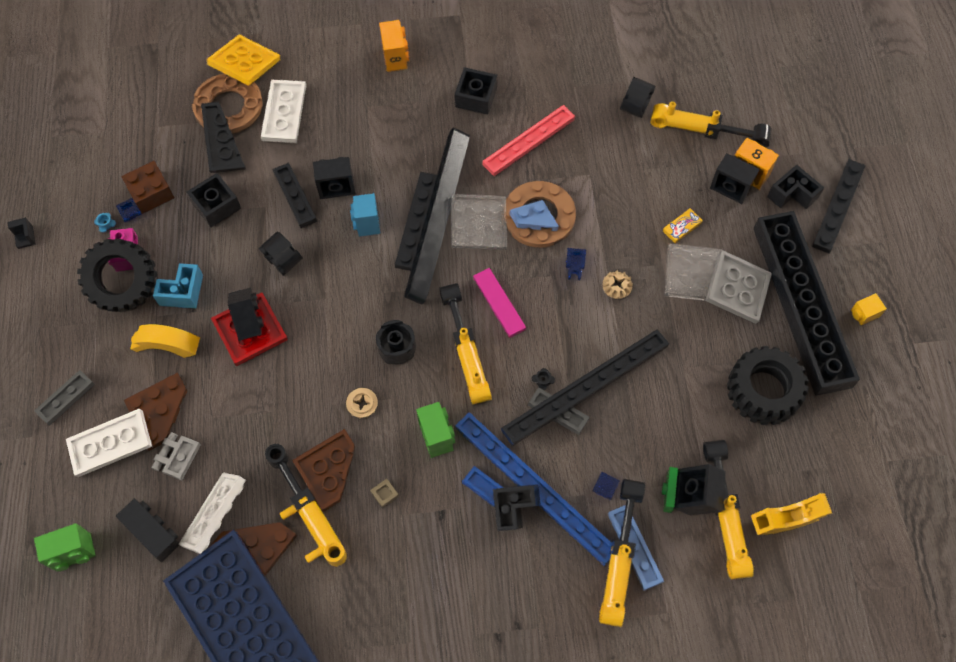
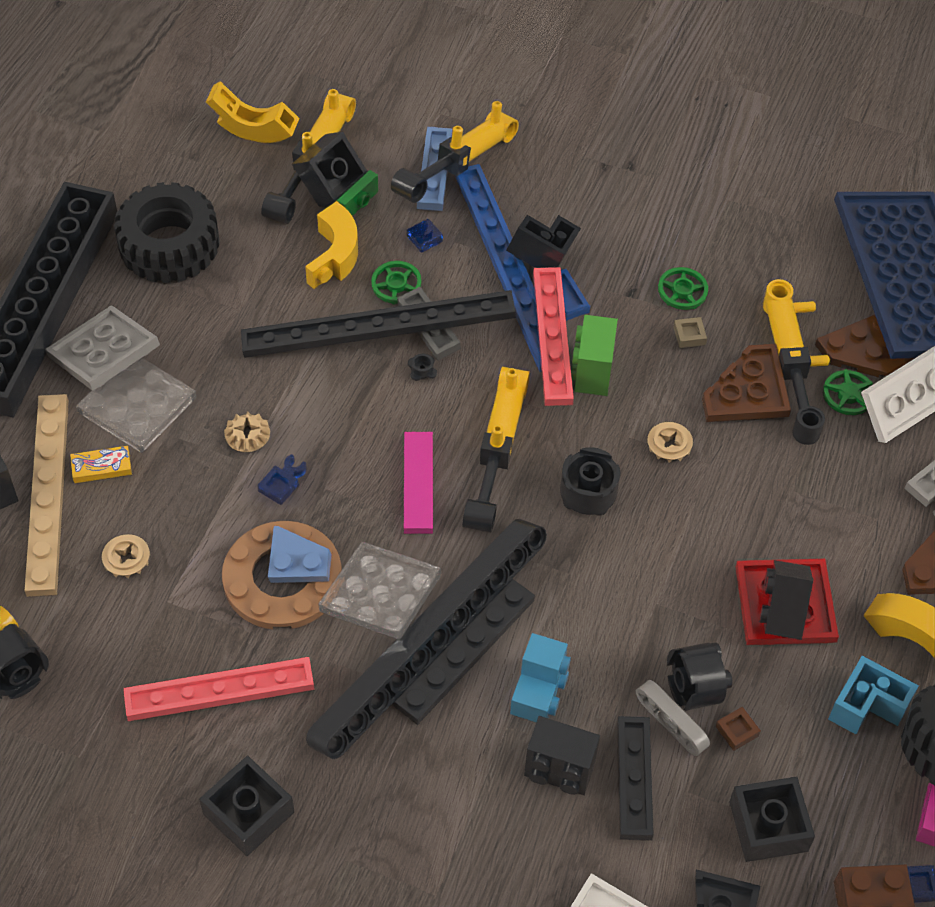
camera: 155 degrees left, 10 degrees down
none -> tan plate [25,394,69,597]
none -> tan gear [102,534,150,578]
none -> yellow arch [305,201,358,289]
none -> green wheel [371,261,422,305]
none -> coral plate [533,267,574,406]
none -> light grey beam [636,680,710,756]
none -> green wheel [658,267,708,310]
none -> reddish brown plate [715,707,761,751]
none -> green wheel [823,369,873,415]

